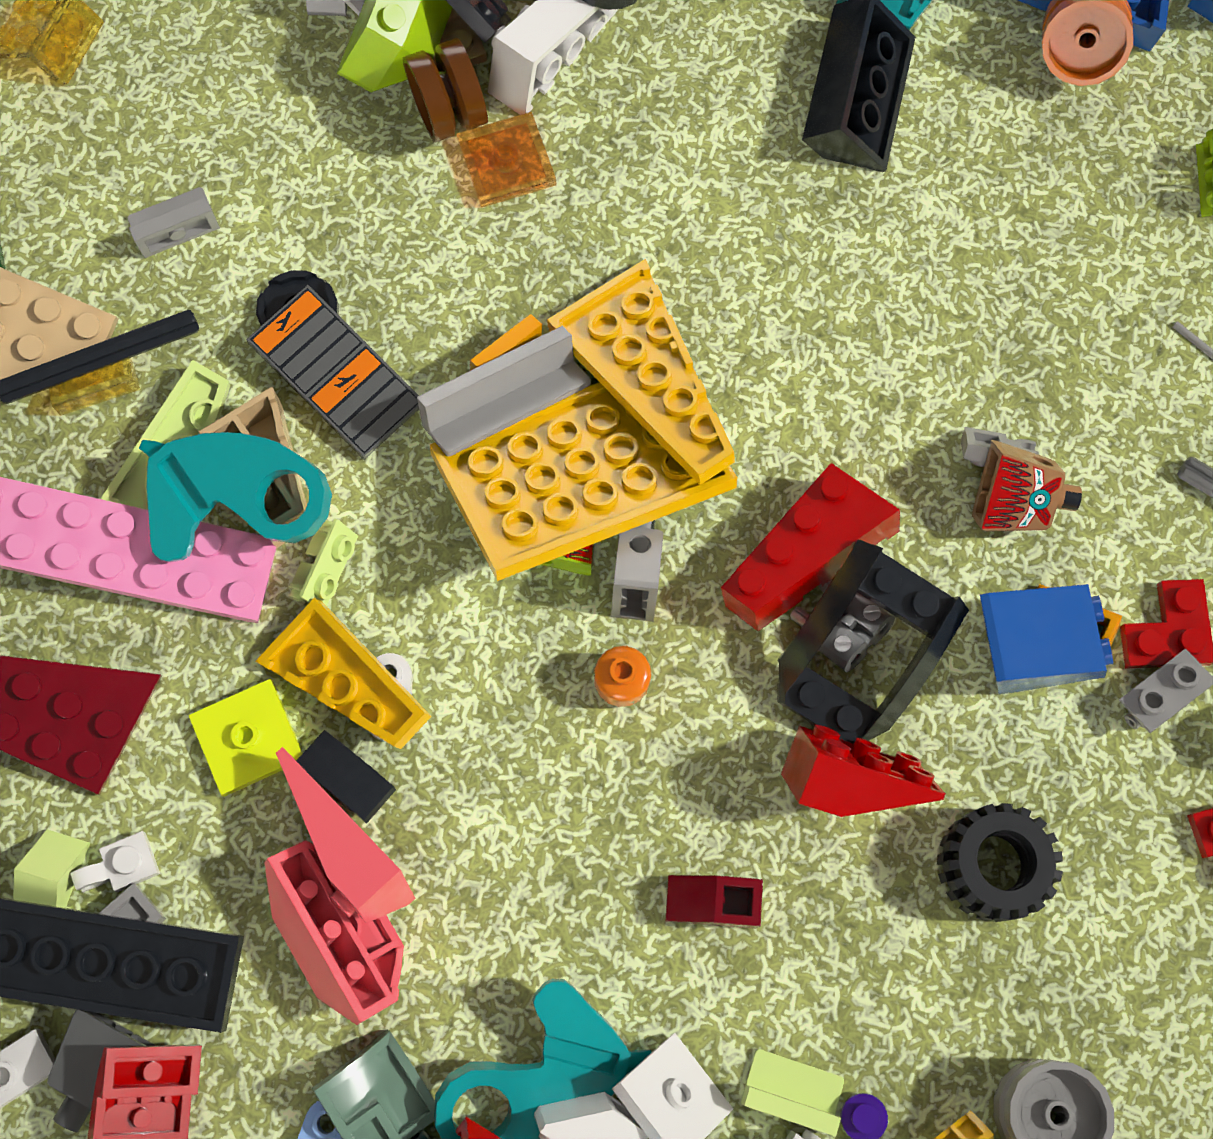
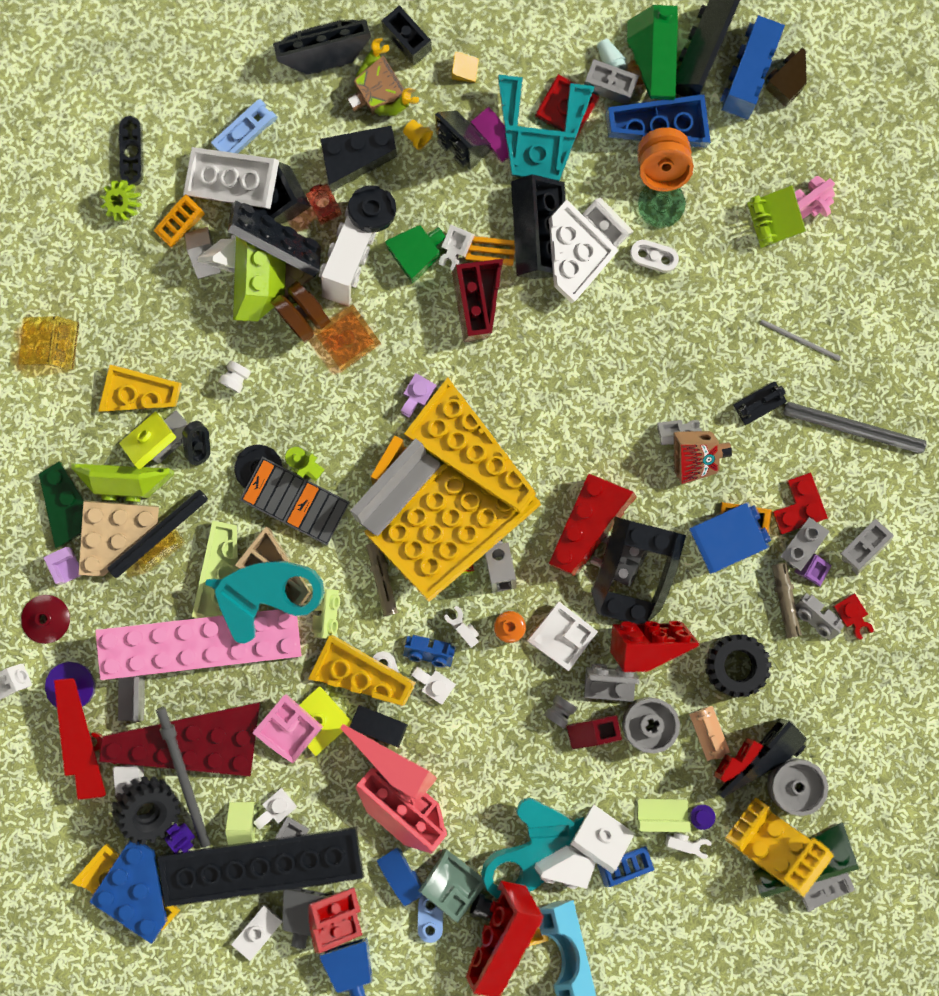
camera: 10 degrees left, 10 degrees up
none -> lime wedge [71,463,174,503]
none -> yellow wing [98,365,182,412]
none -> neon yellow plate [119,411,176,470]
none -> black plate [182,421,211,465]
none -> white wheel [218,360,251,393]
none -> bright pink plate [253,694,323,763]
none -> lime hips [284,446,325,481]
none -> dark tan pin [365,543,399,617]
none -> blue slope [377,848,423,906]
none -> green torso [385,225,445,284]
none -> lavender plate [401,373,437,418]
none -> blue hinge [403,635,456,668]
none -> white plate [412,667,456,705]
none -> white plate [439,225,475,270]
none -> white plate [444,606,480,648]
none -> dark red wedge [452,259,503,342]
none -> light orange tile [465,236,515,266]
none -> white plate [526,601,598,671]
none -> flat silver wheel [544,695,577,729]
none -> white plate [549,200,618,303]
none -> white slope [582,198,634,248]
none -> light grey bracket [584,664,639,702]
none -> light grey wheel [622,697,680,754]
none -> white plate [630,240,679,273]
none -> clear green tile [637,186,686,228]
none -> light nougat hinge [689,706,730,761]
none -> red slope [713,738,763,782]
none -> black wedge [716,718,807,798]
none -> black hinge [733,381,787,426]
none -> dark tan pin [771,562,802,638]
none -> medium lavender slope [794,554,832,587]
none -> light grey hinge [795,593,844,641]

